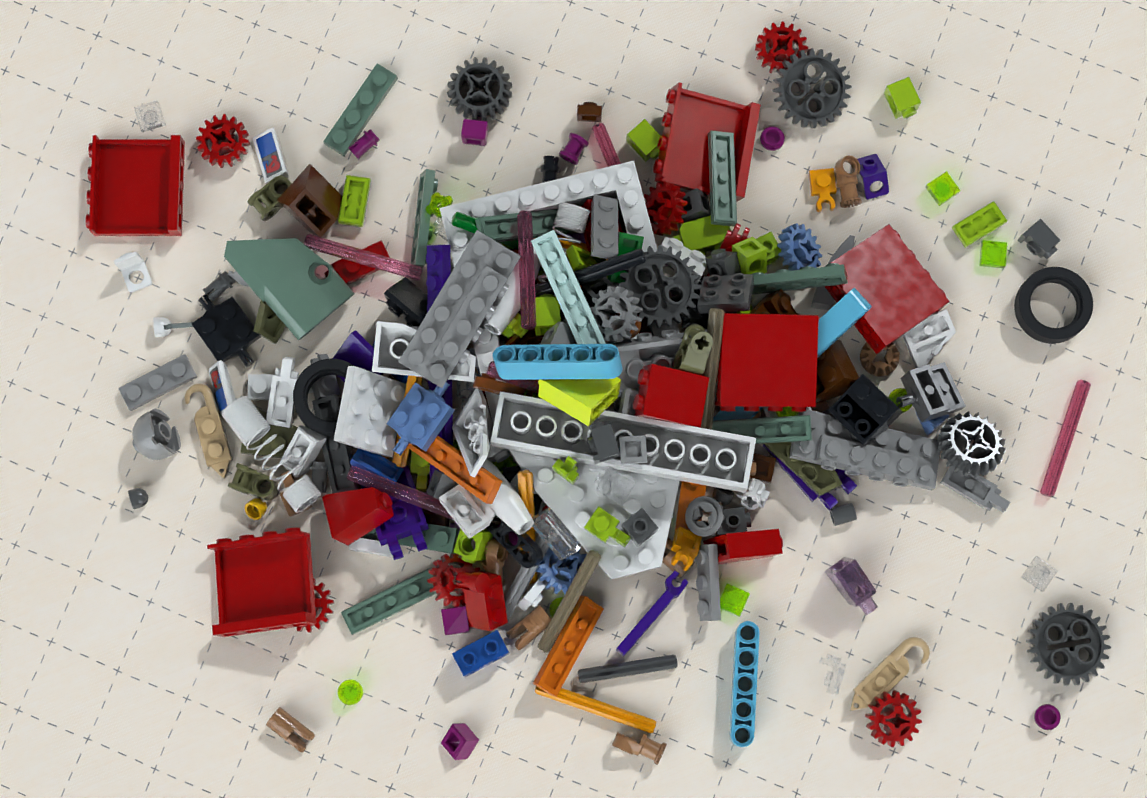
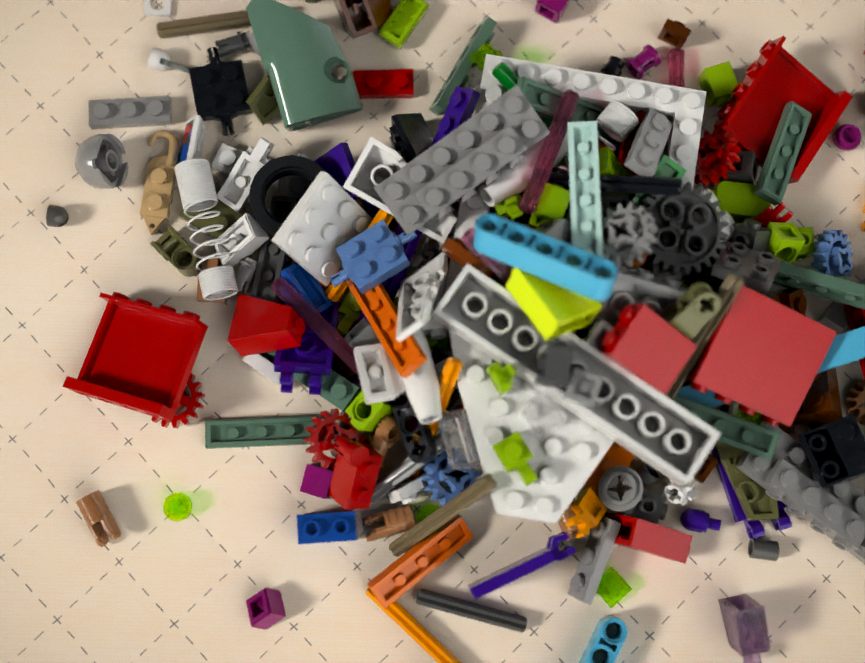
camera: 15 degrees right, 0 degrees up
yellow hinge [245,498,267,520] -> none
clear pink axle [304,234,423,281] -> none
dark grey brick [621,508,659,547] -> none
none -> dark tan axle [157,10,251,39]
none -> dark purple cylinder [680,508,721,533]

